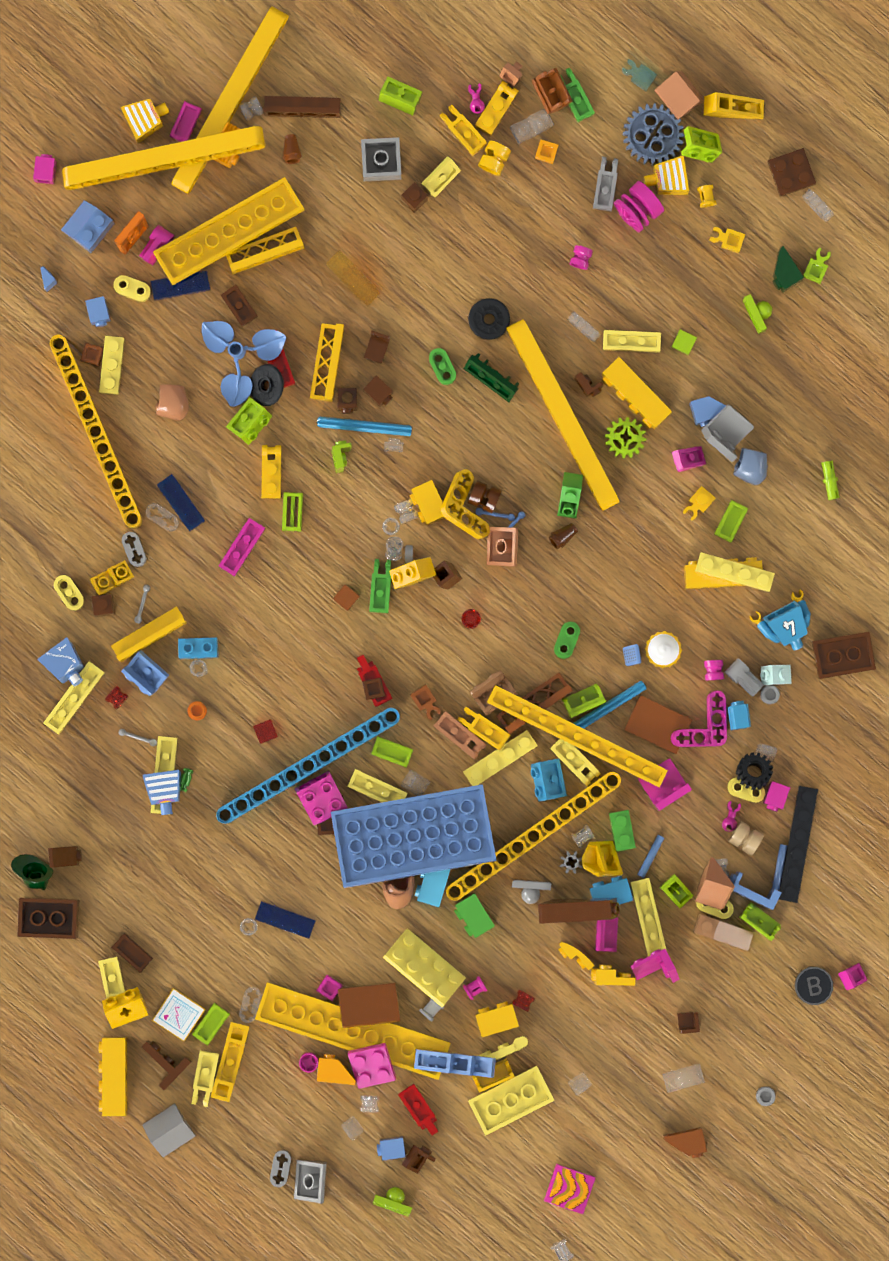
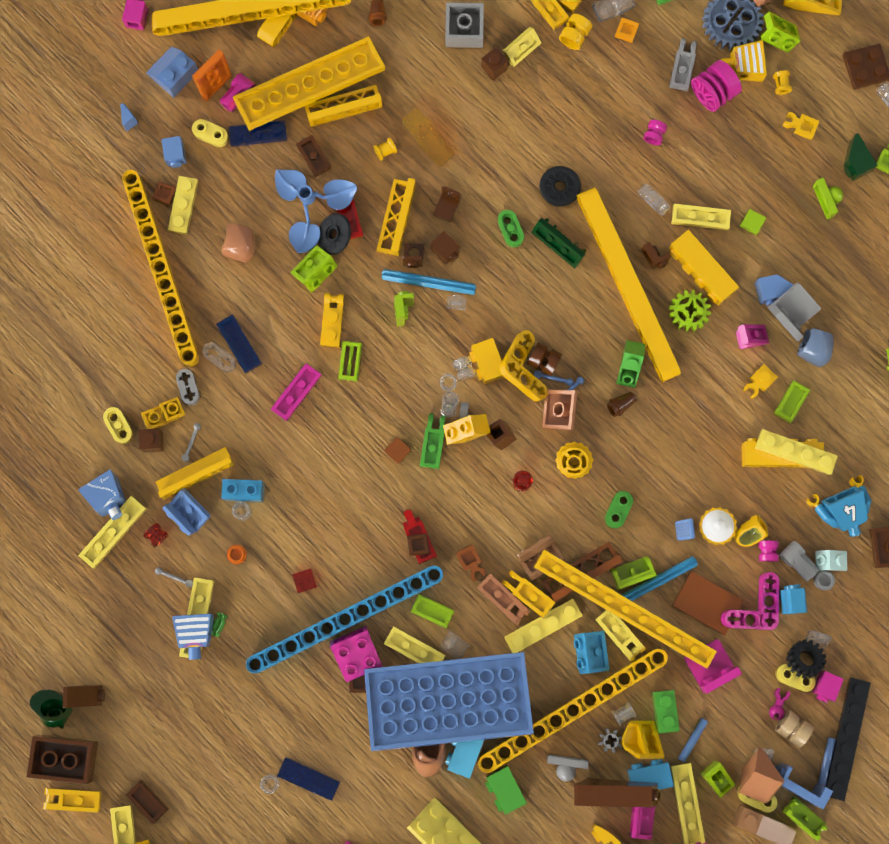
camera: 10 degrees right, 5 degrees down
none -> yellow plate [43,788,102,813]
none -> yellow bush [373,137,397,161]
none -> yellow piece [555,441,594,479]
none -> yellow rock [734,515,769,547]

